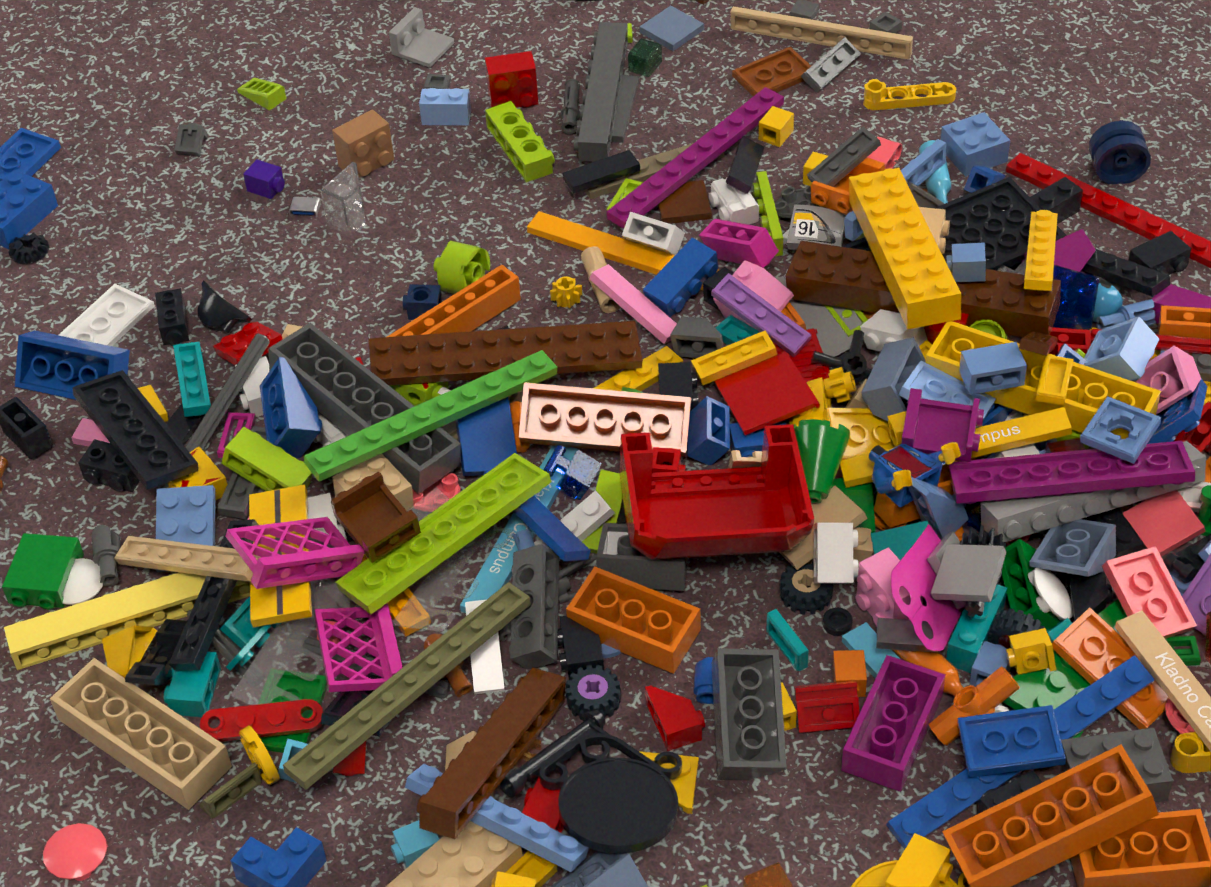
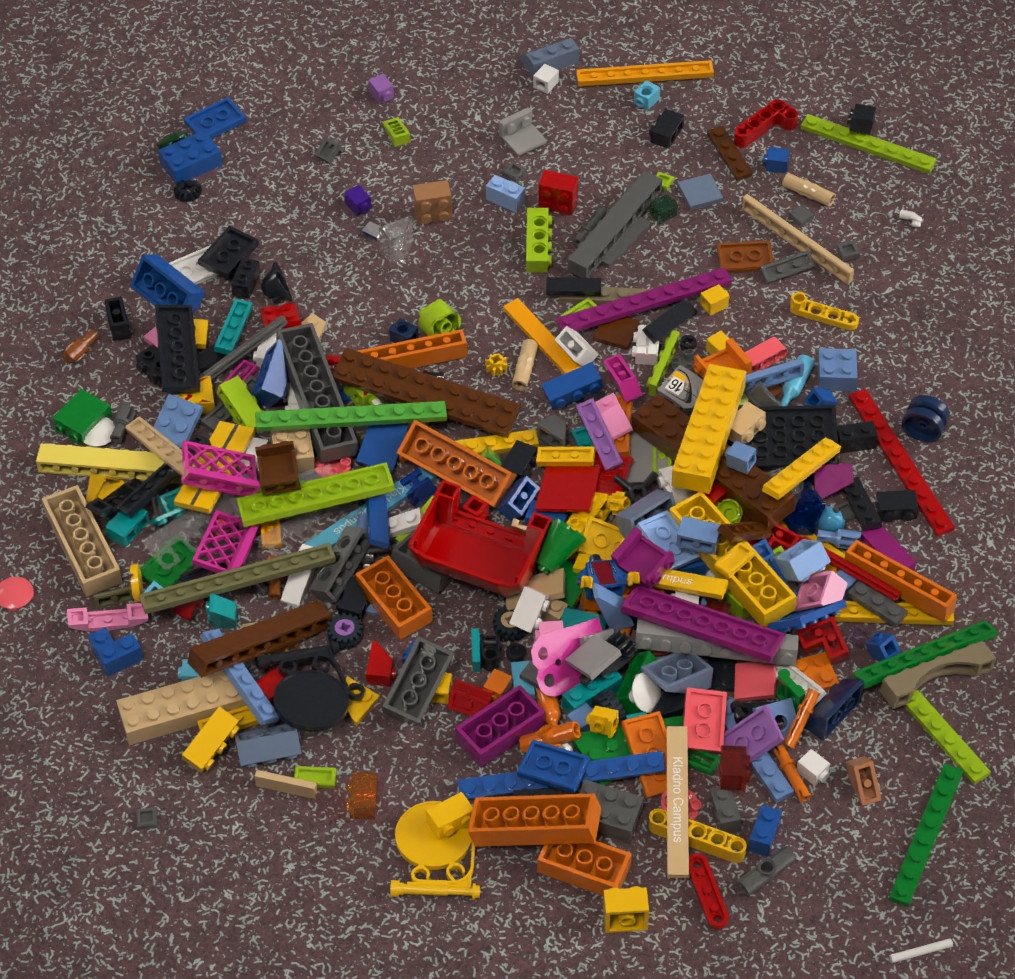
camera: 25 degrees right, 5 degrees up
red plate [200,699,324,742] -> none
bright pink tile [589,264,677,344] -> none
dark grey tile [807,127,881,187] -> none
medium blue piece [1080,396,1161,464] -> none
none -> bright pink slope [67,603,148,631]
none -> black plate [198,226,259,279]
none -> teal slope [206,594,237,629]
none -> medium lavender brick [368,74,394,104]
none -> black piece [480,634,500,671]
none -> black bush [680,335,697,351]

